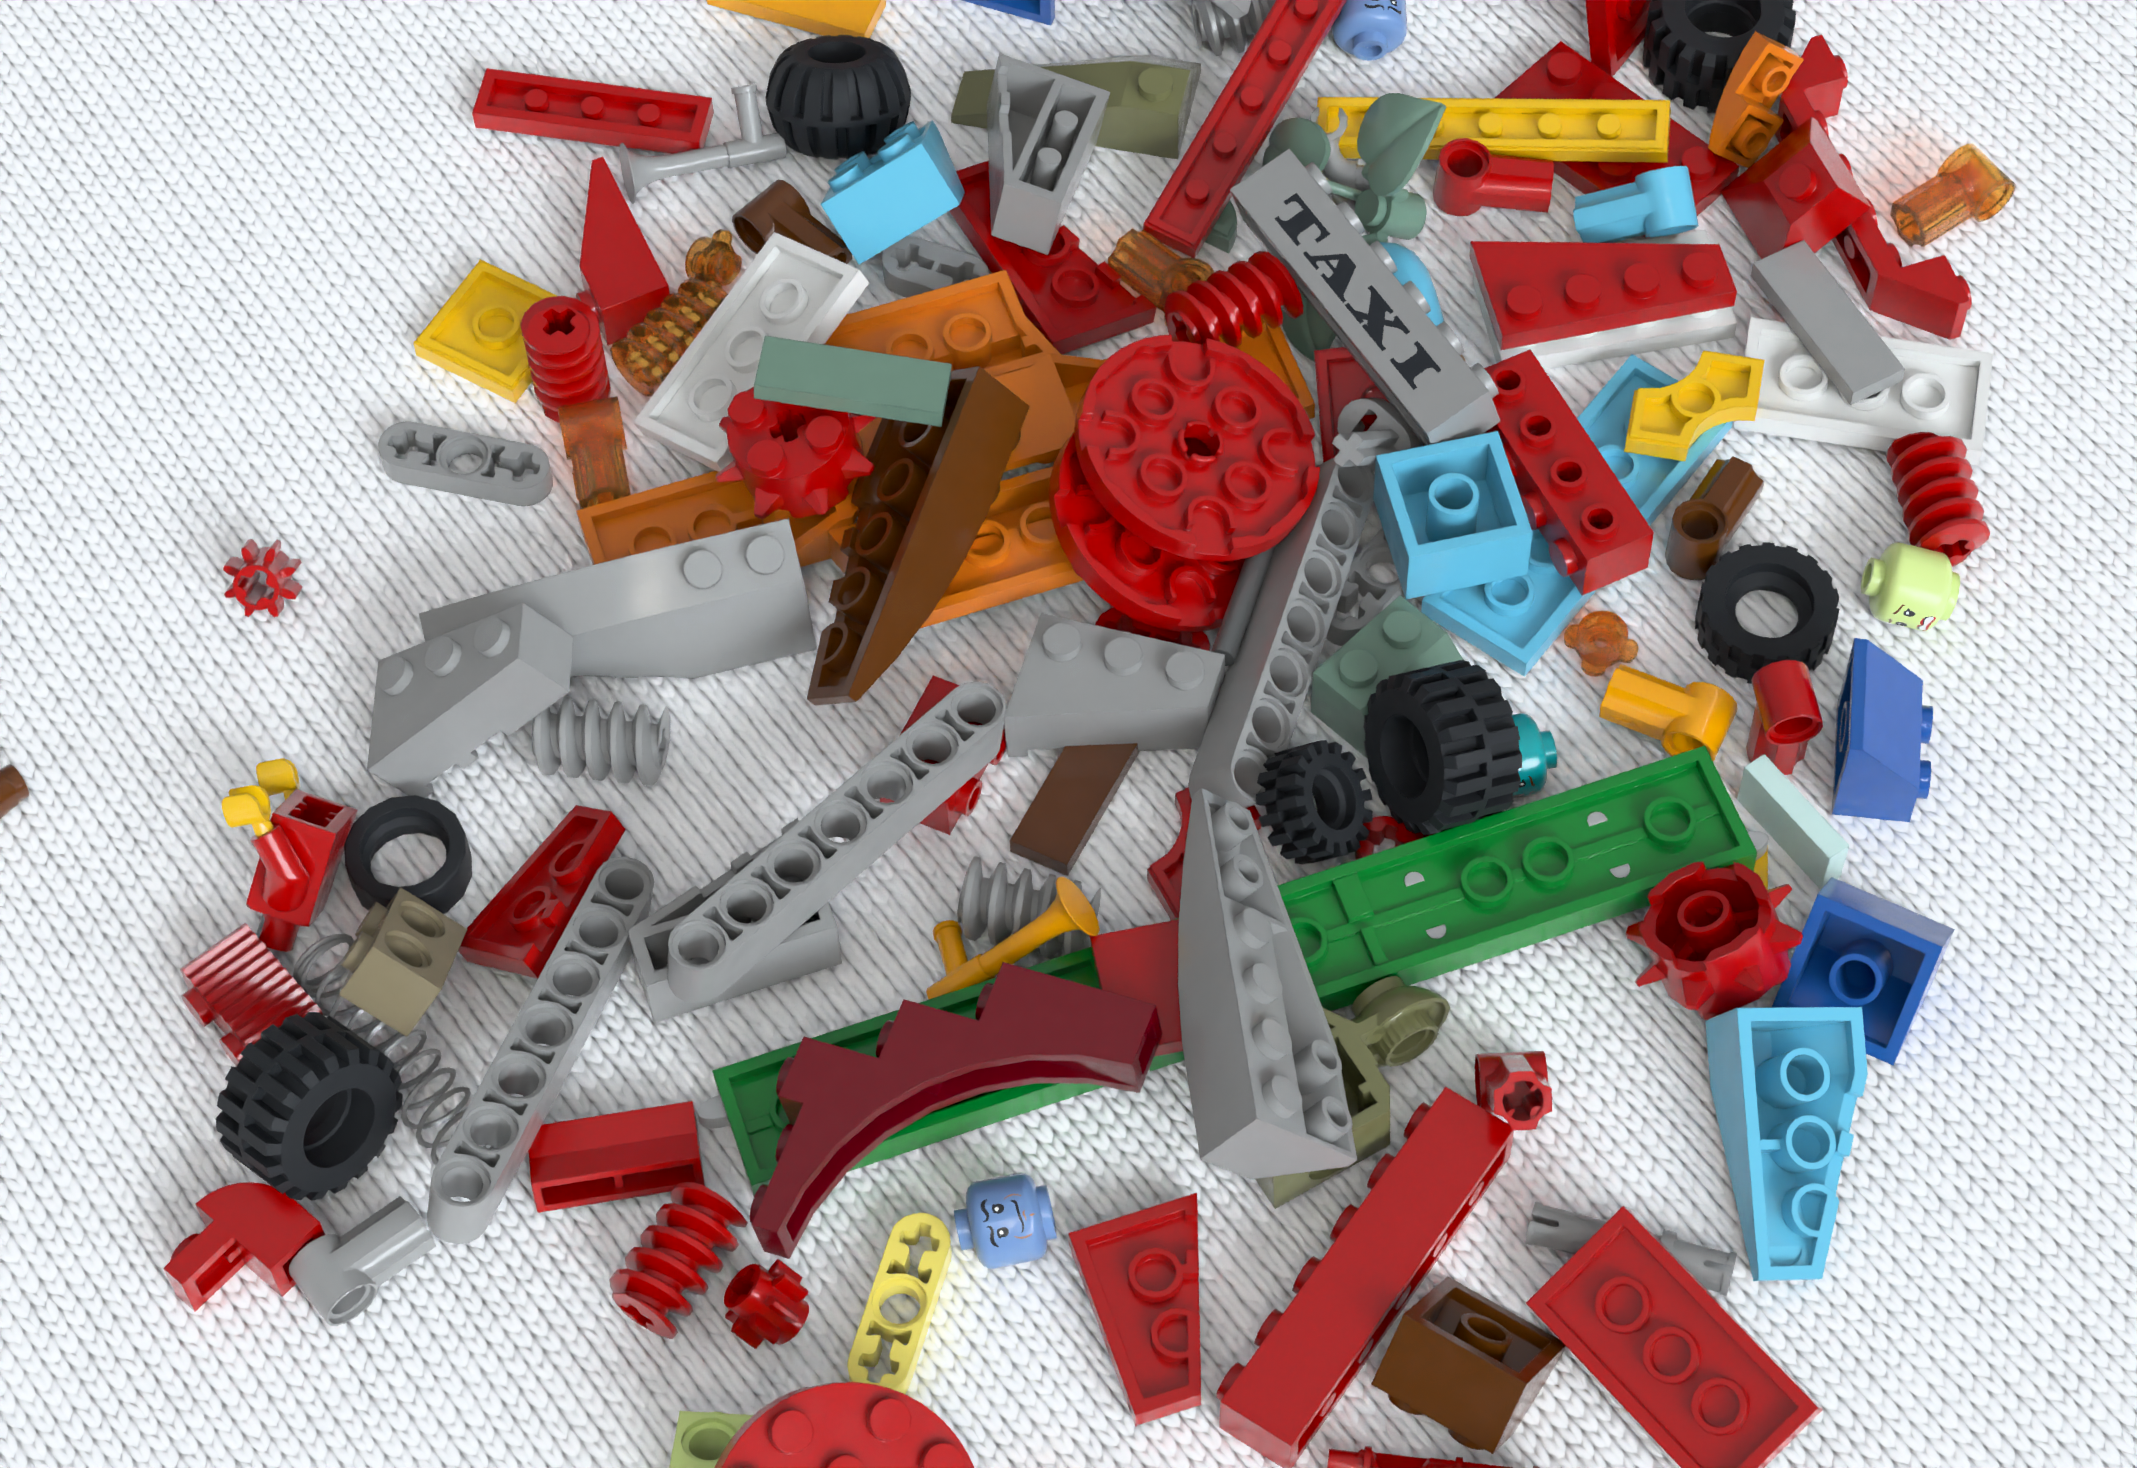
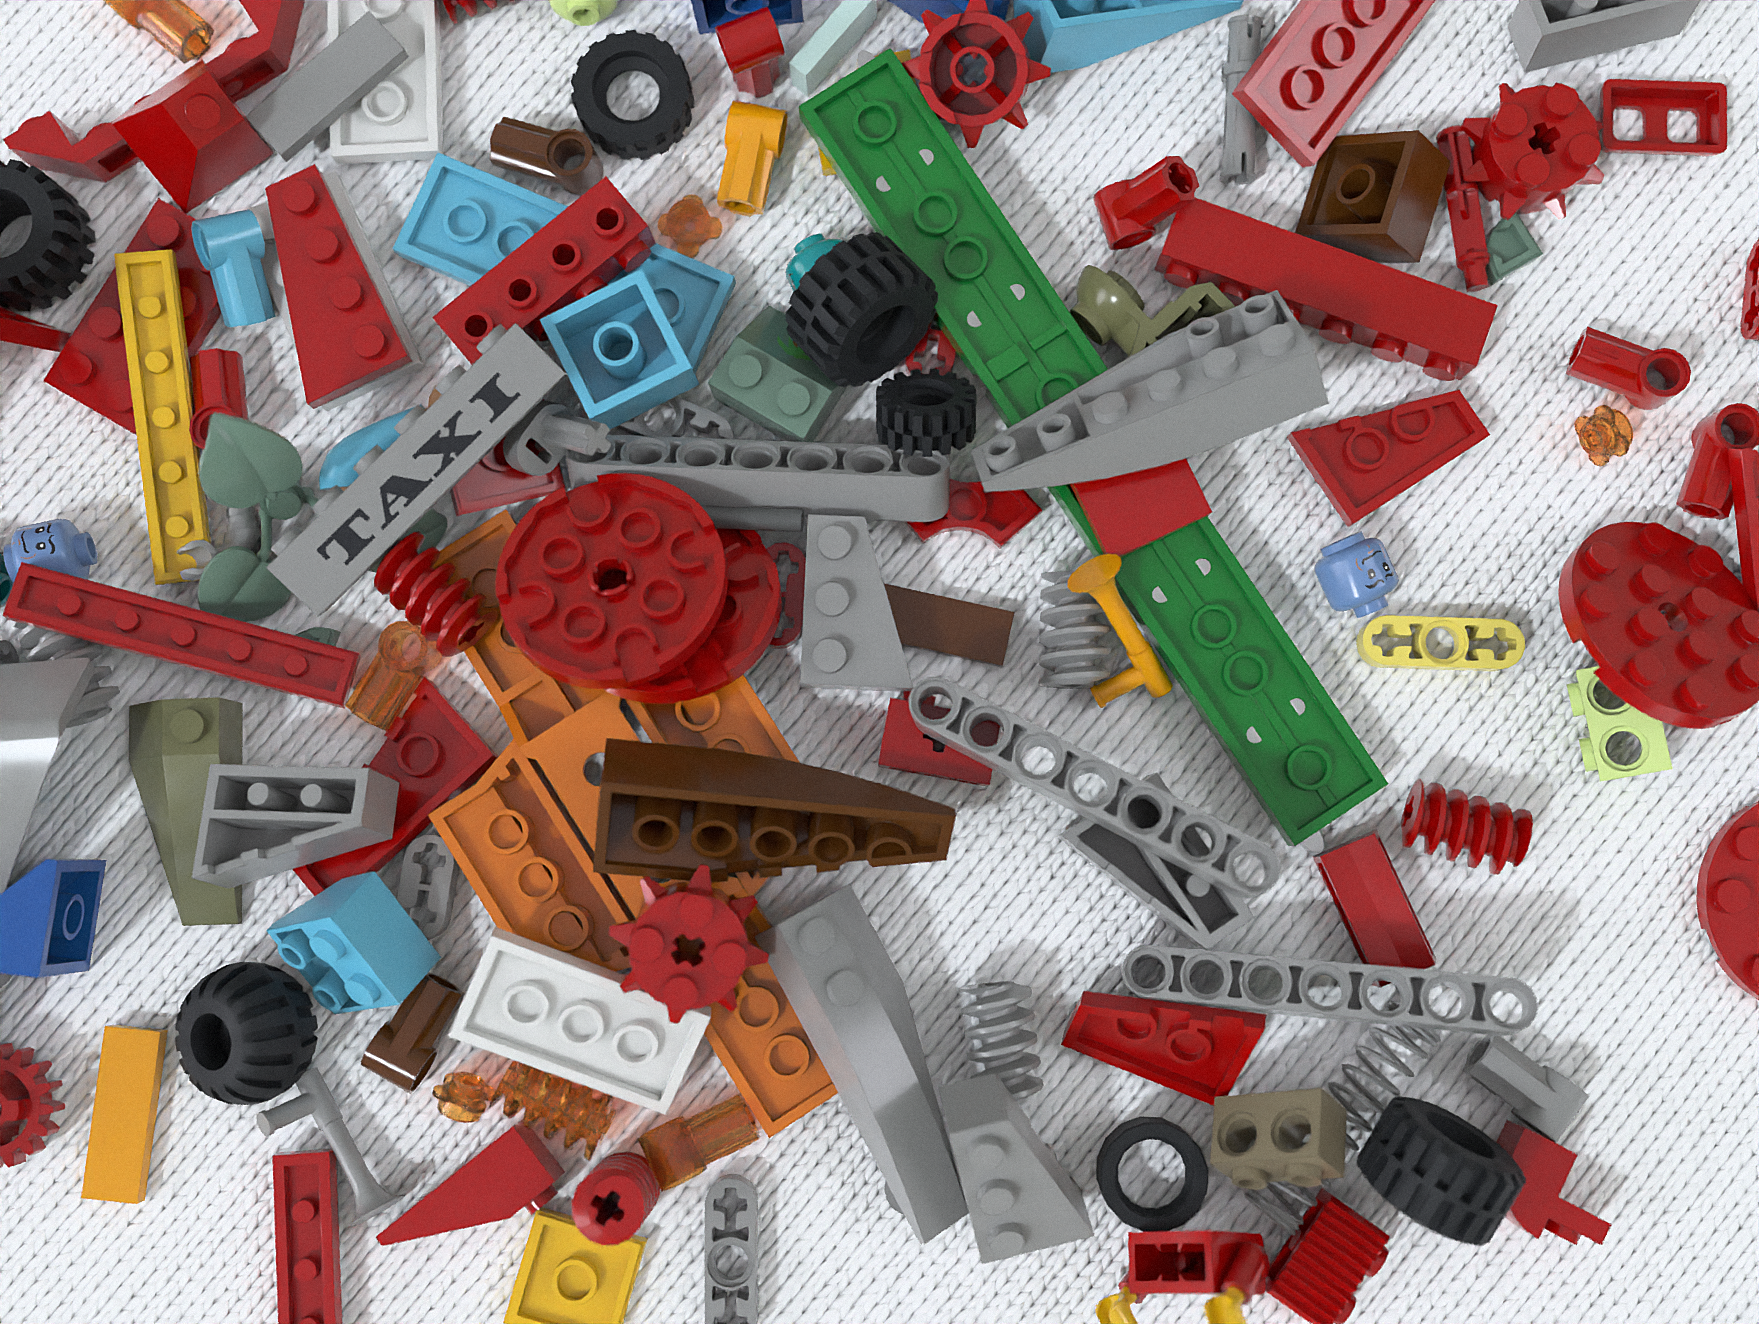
camera: 100 degrees left, 25 degrees up
red gear [724,1259,809,1349] -> none
dark red arch [750,962,1162,1259] -> none
sand green tile [754,336,952,427] -> none
yellow tile [1624,350,1765,461] -> none
orange slope [1708,31,1804,168] -> none

